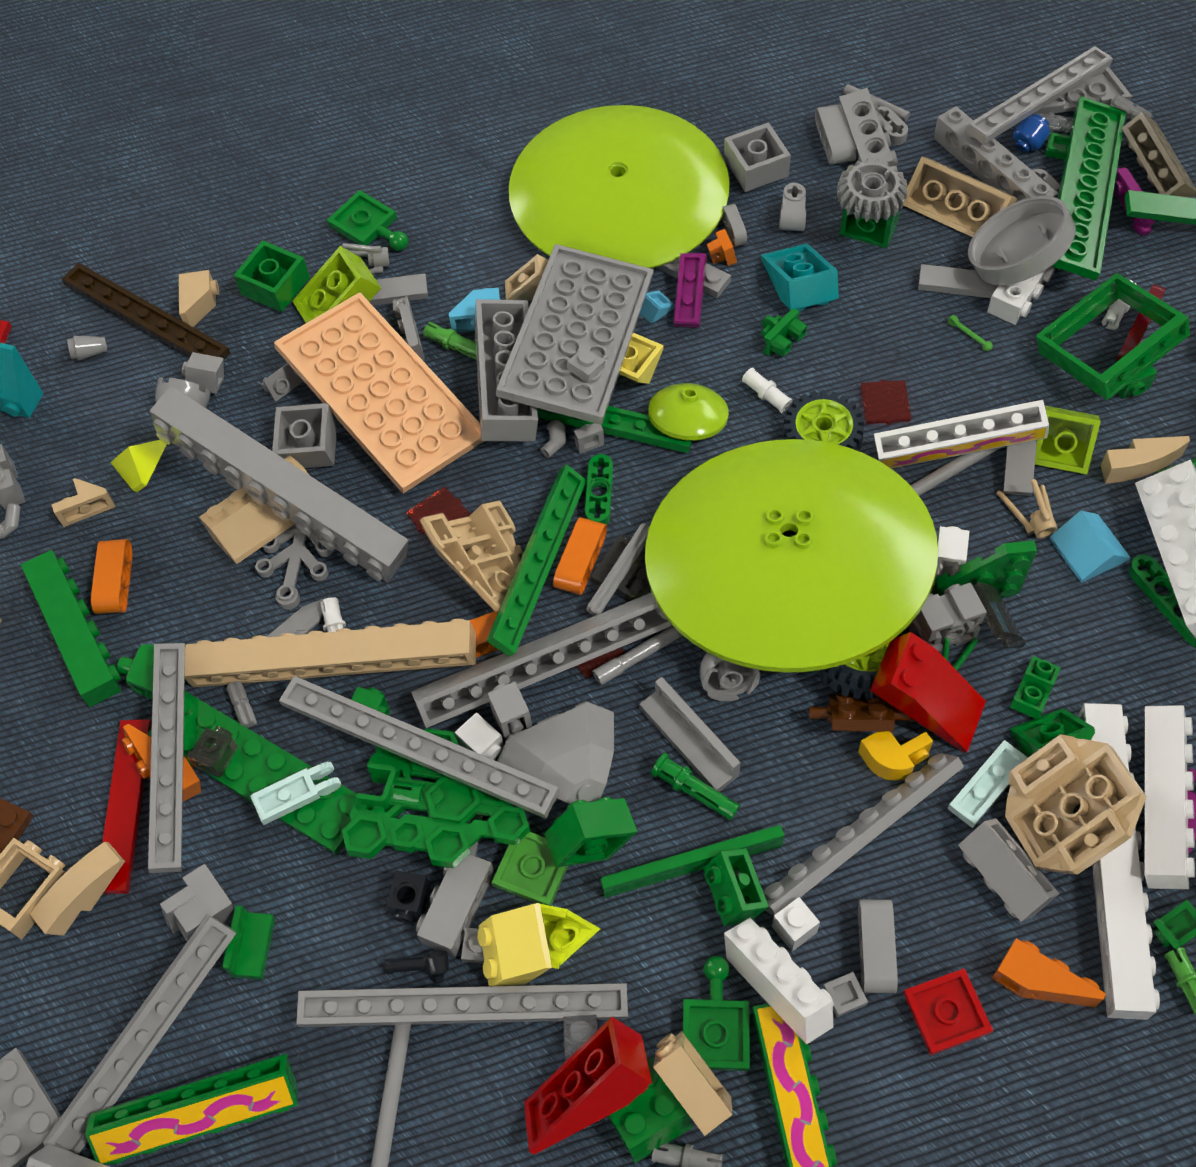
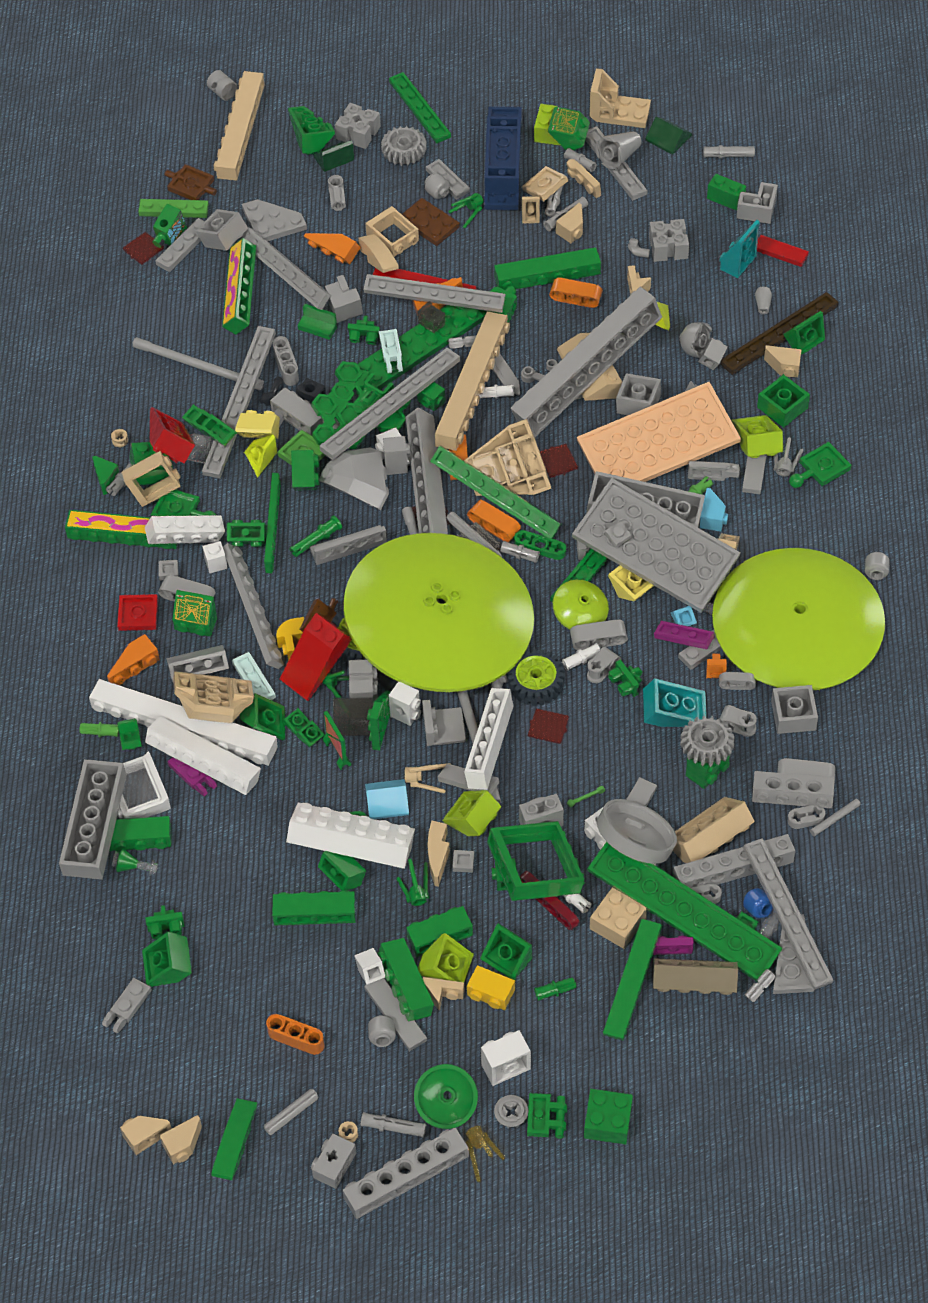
camera: 105 degrees right, 5 degrees down
none -> green slope [173,590,217,636]
none -> green slope [182,404,237,446]
none -> light grey beam [273,336,299,386]
none -> orange slope [304,233,361,265]
none -> green flag [323,711,351,770]
none -> green hips [347,315,380,345]
none -> light grey bracket [422,700,466,746]
none -> light grey plate [453,850,474,873]
none -> light grey pin [500,541,540,563]
none -> light grey brick [519,794,564,827]
none -> light grey beam [570,620,628,650]
none -> light grey piece [587,647,621,684]
none -> tan brick [590,887,647,949]
none -> green slope [783,311,825,355]
none -> light grey head [865,552,889,580]

